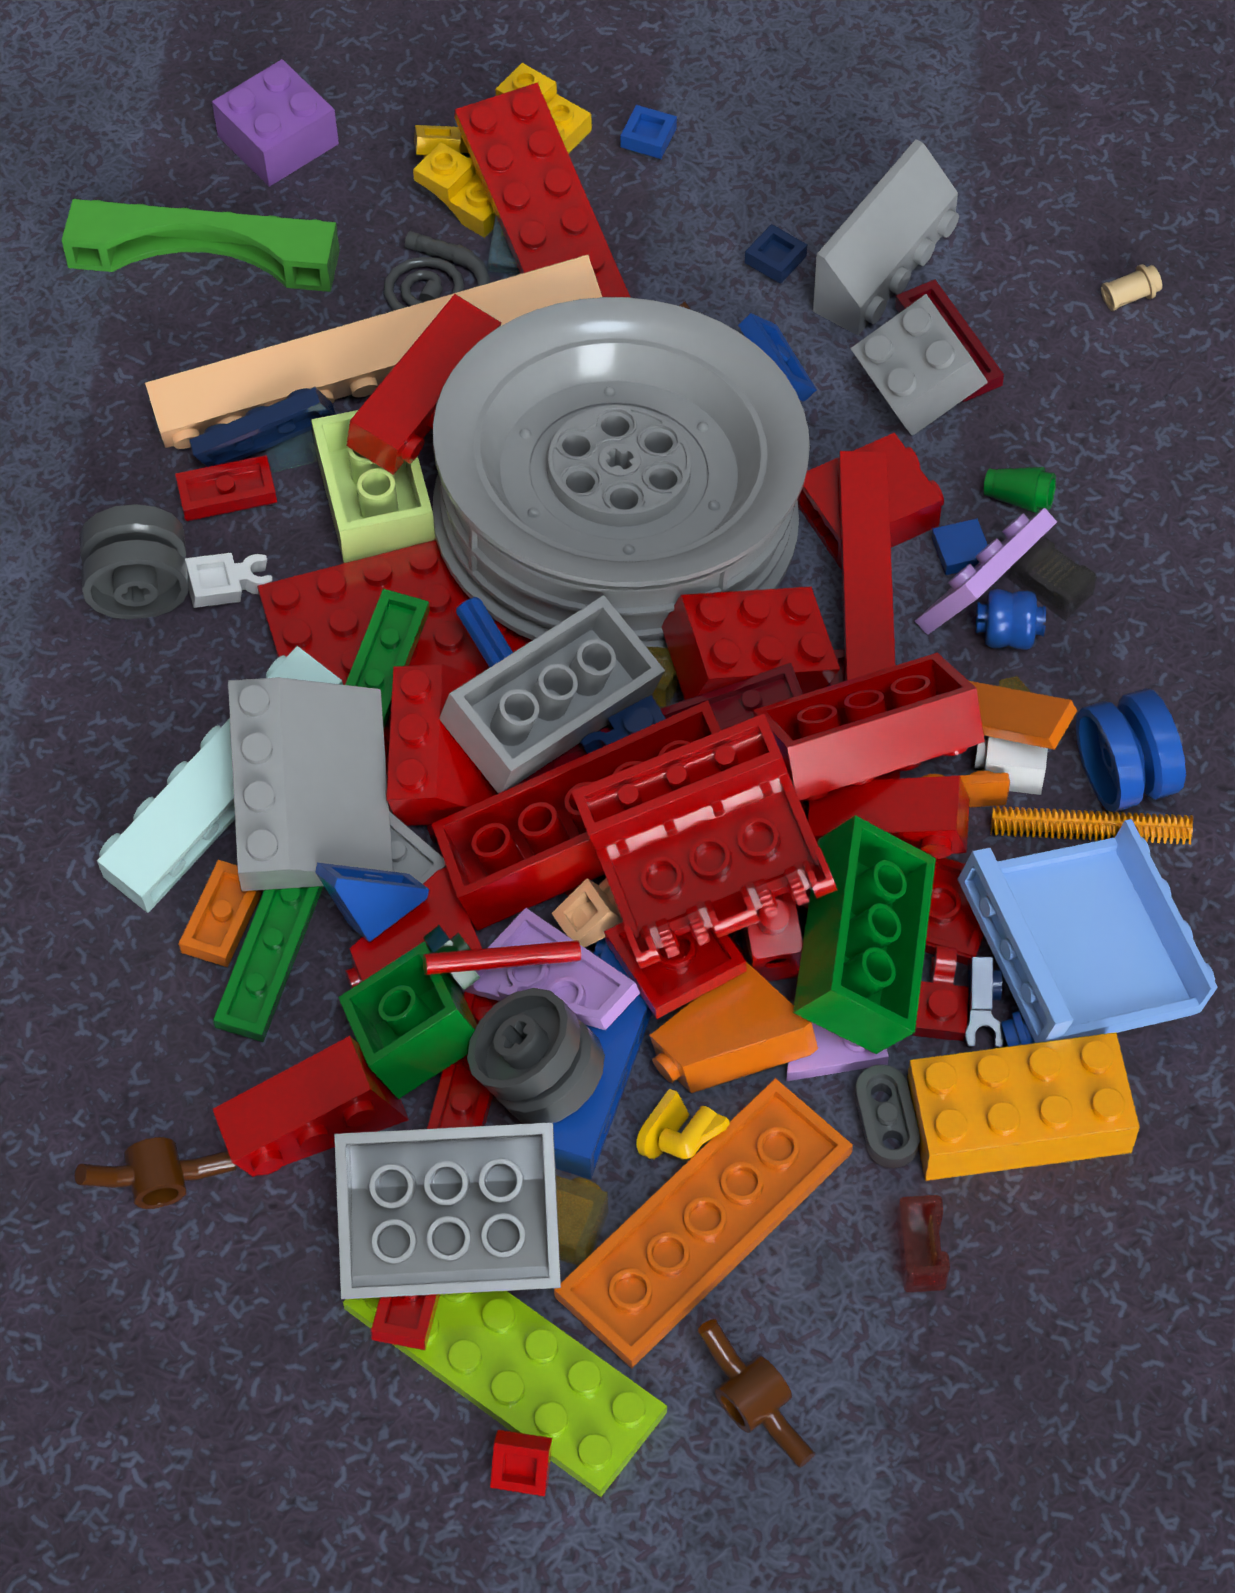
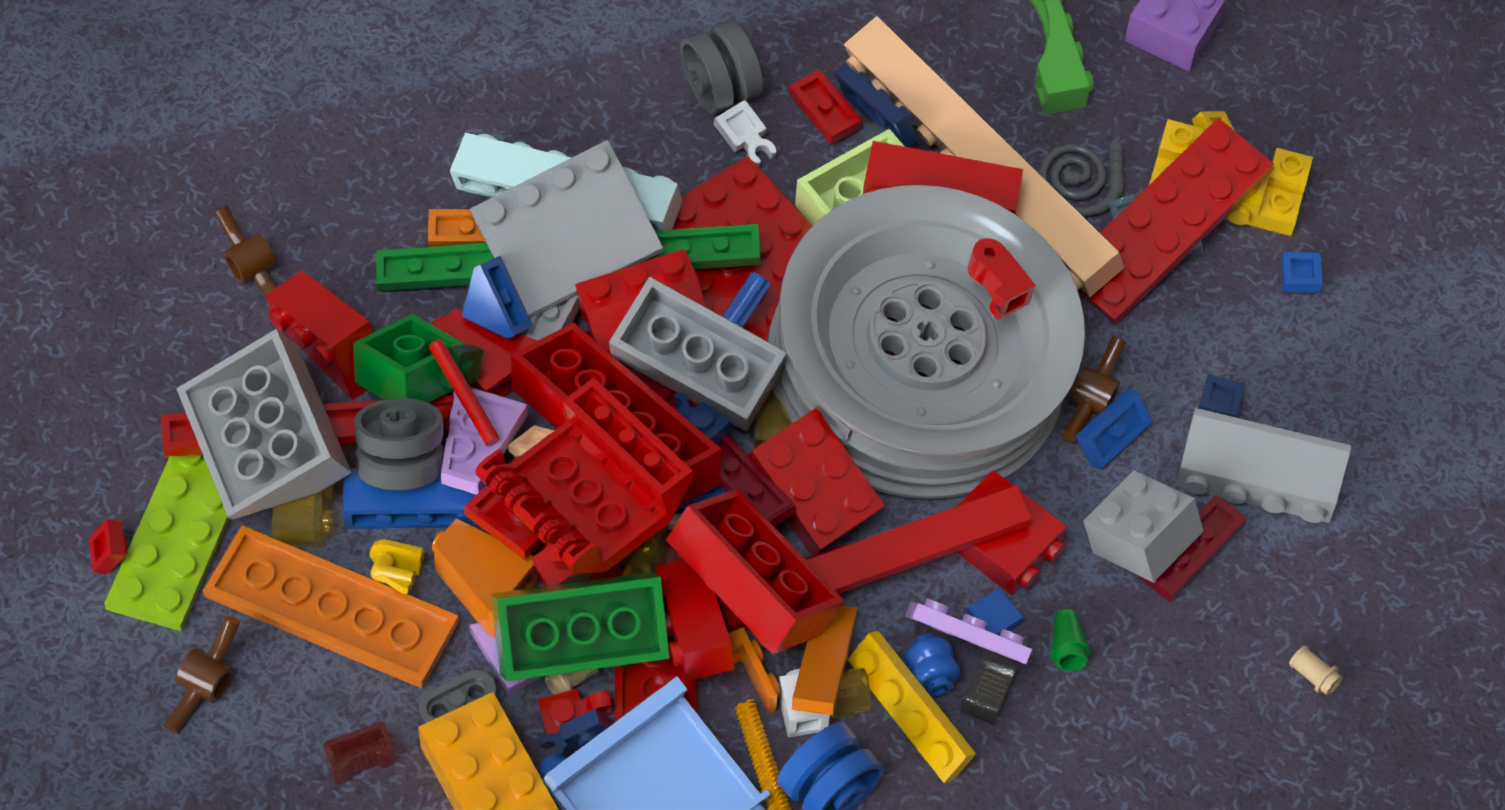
camera: 65 degrees right, 0 degrees up
none -> yellow plate [847,631,976,783]
none -> red leg [967,238,1036,321]

